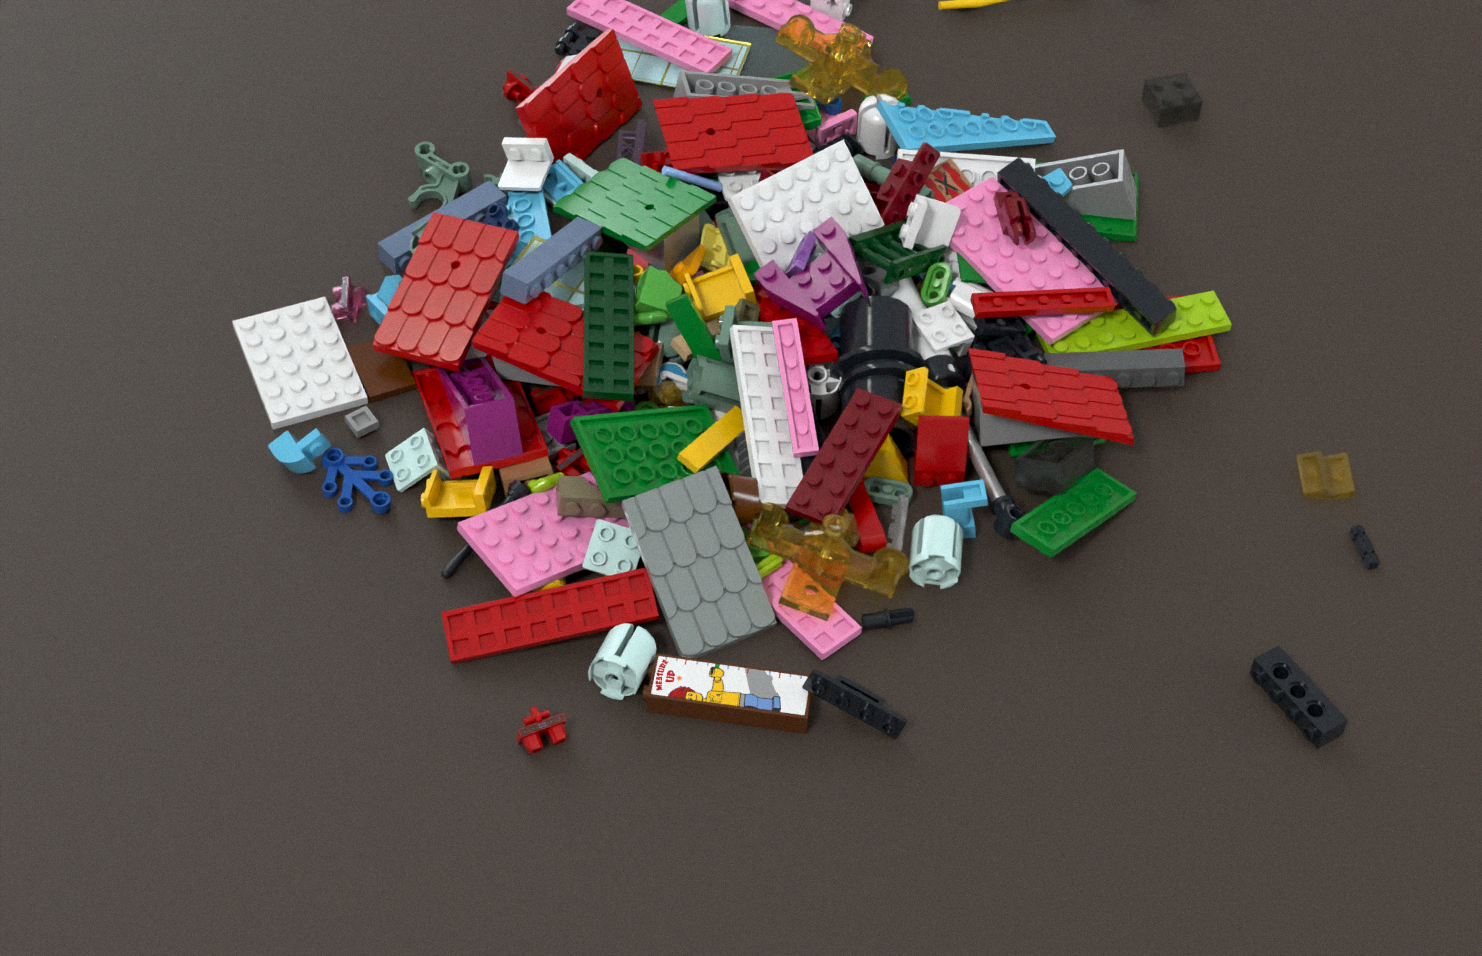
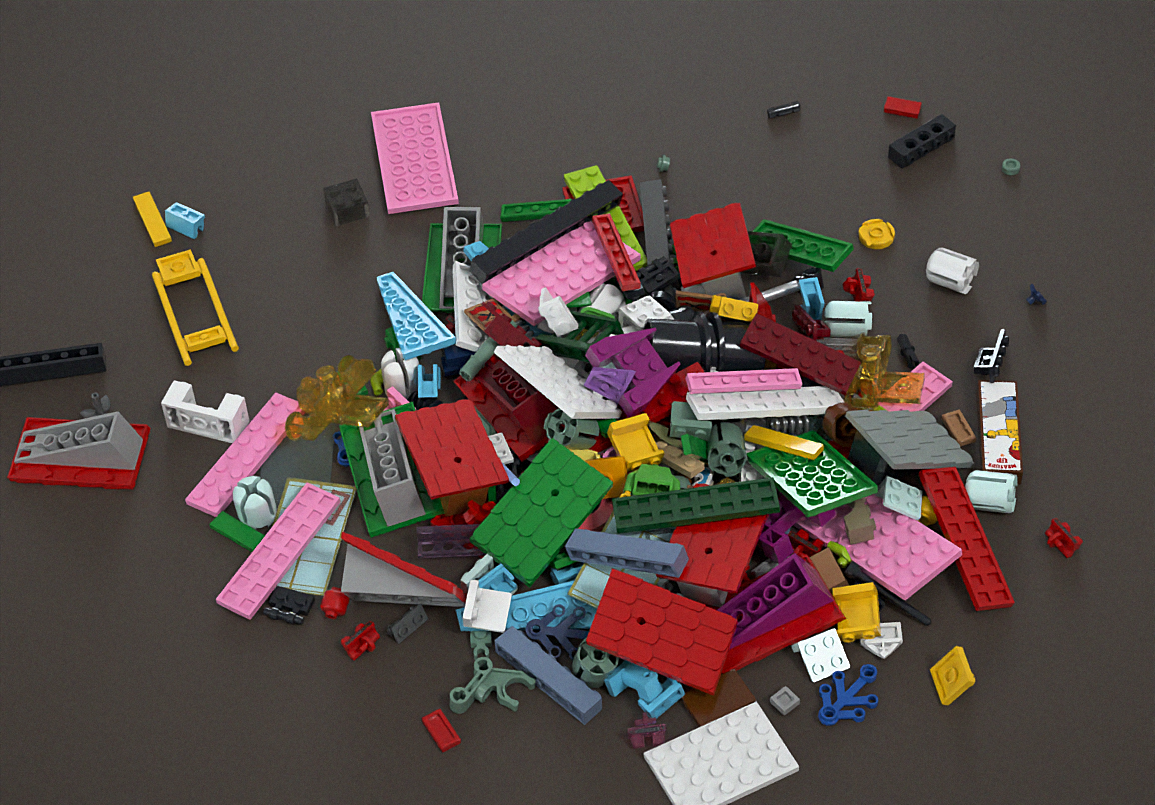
camera: 90 degrees left, 0 degrees up
medium azure brick [268,428,332,474] -> none
dark red plate [993,192,1036,246] -> none
clear yellow slope [1296,451,1356,499] -> none
none -> bright pink plate [371,102,459,214]
none -> medium azure piece [418,364,441,398]
none -> red tile [422,709,461,753]
none -> green tile [500,199,572,222]
none -> sand green plate [657,154,670,172]
none -> dark red bracket [792,305,831,341]
none -> red hips [842,268,874,302]
none -> yellow tile [858,219,895,249]
none -> white slope [860,622,903,659]
none -> red tile [884,96,922,119]
none -> white cylinder [926,247,979,294]
none -> yellow tile [930,646,975,706]
none -> medium nougat plate [941,409,976,447]
none -> sand green tile [1002,158,1020,175]
none -> dark blue plant [1026,283,1047,305]

